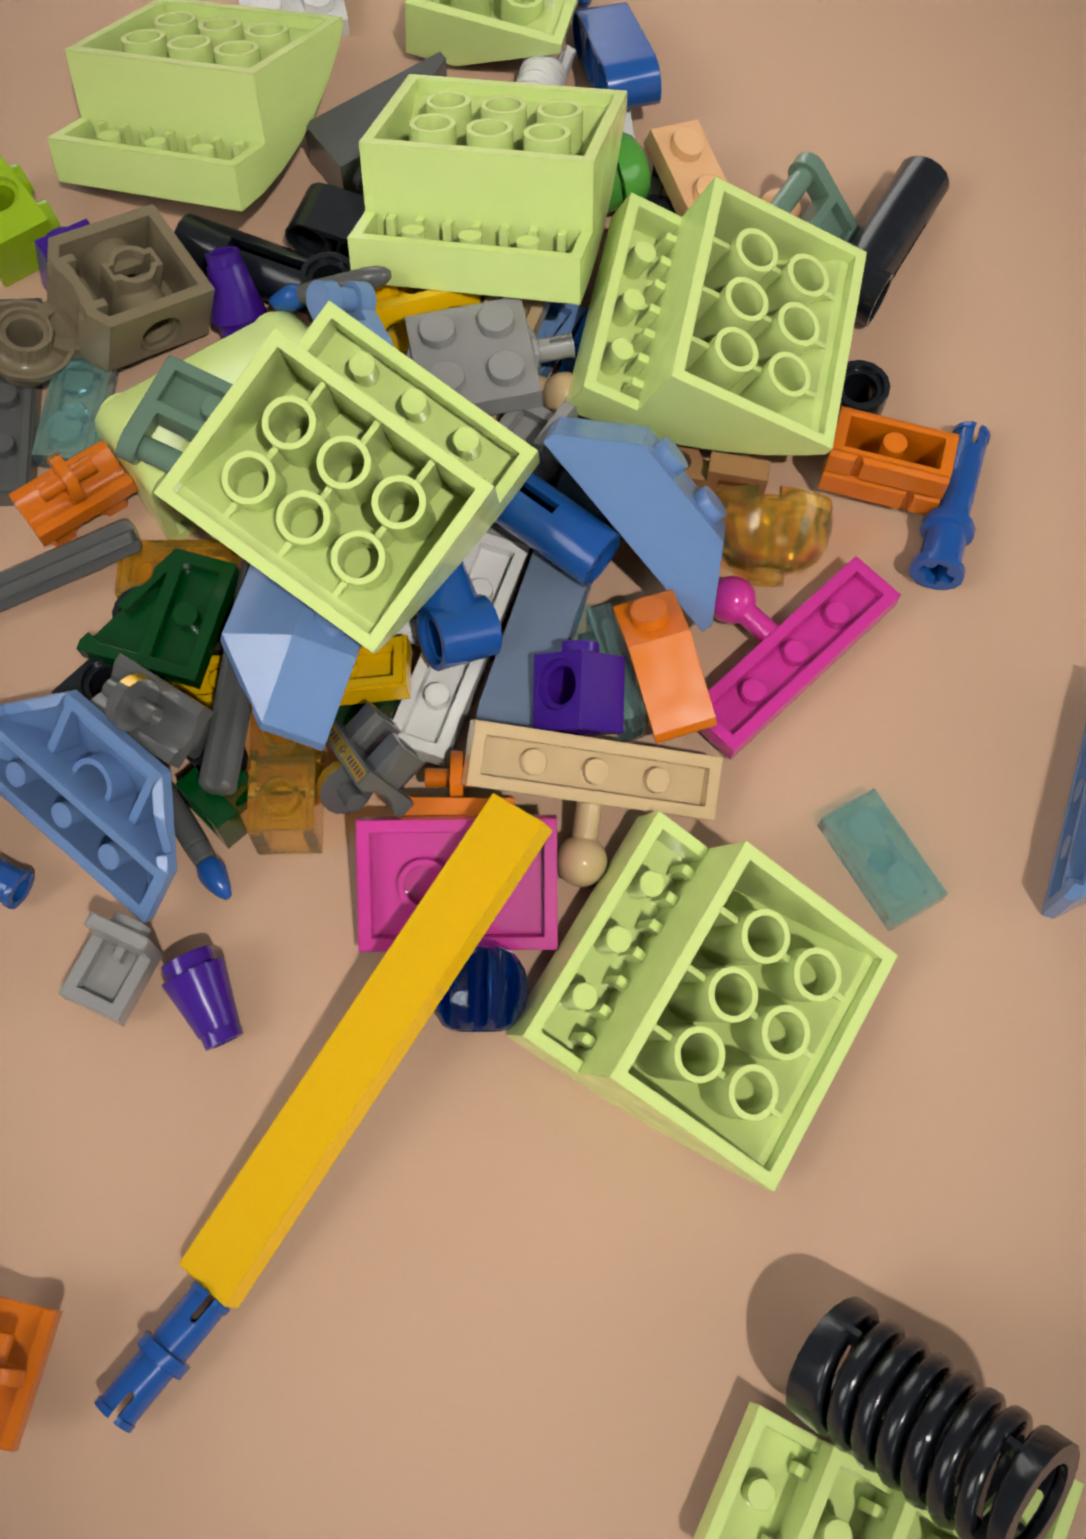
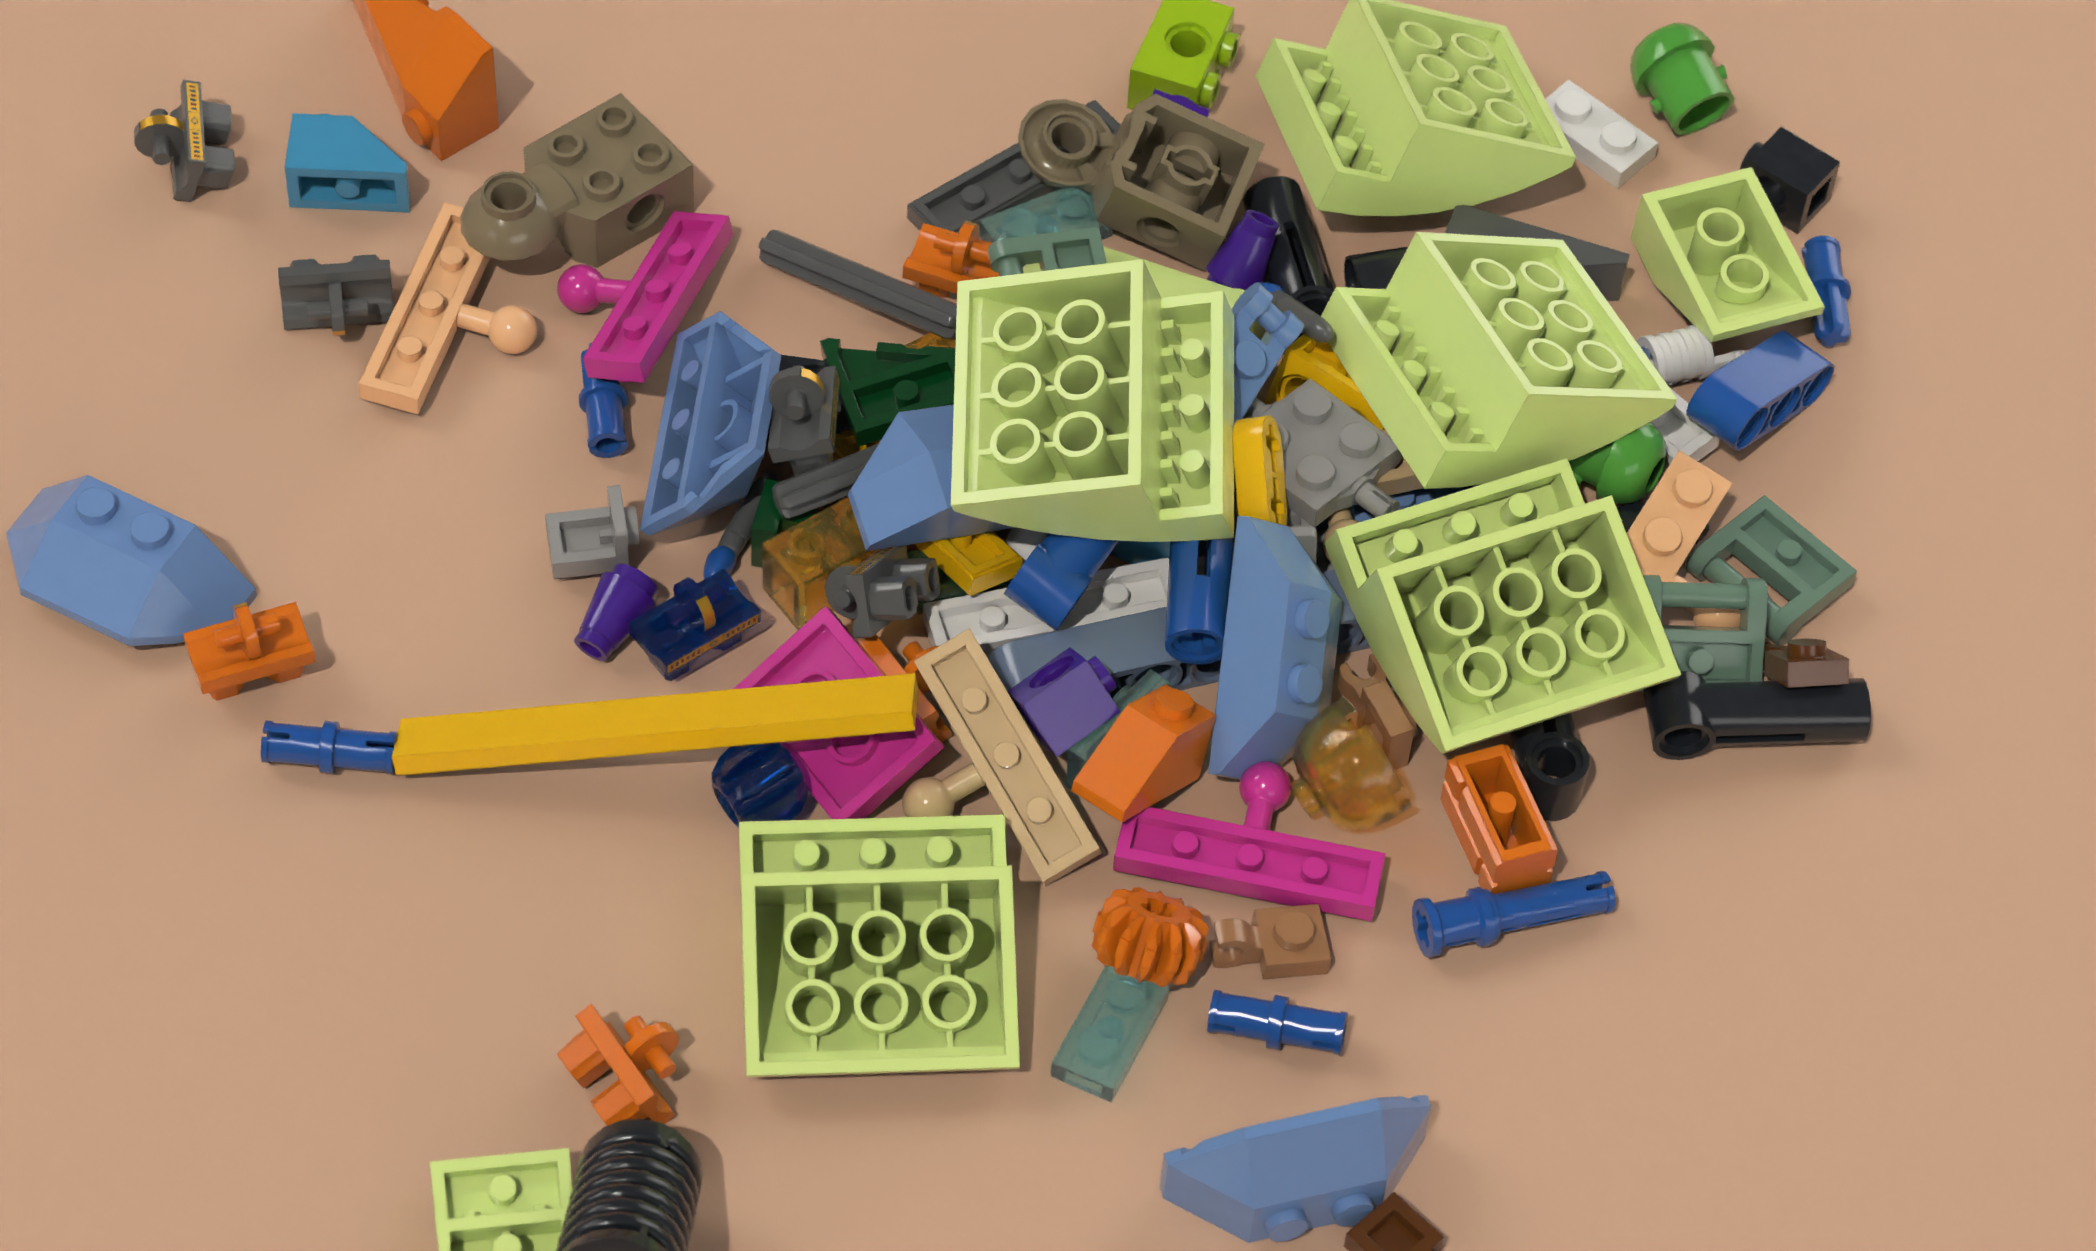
camera: 55 degrees right, 15 degrees down
none -> orange hips [557,1004,679,1126]
none -> clear blue hips [629,569,761,681]
none -> orange gear [1091,887,1209,987]
none -> blue pin [1207,990,1348,1055]
none -> medium nougat plate [1209,904,1331,979]
none -> yellow beam [1232,415,1287,526]
none -> sand green plate [1686,495,1857,646]
none -> reddish brown plate [1763,638,1849,688]

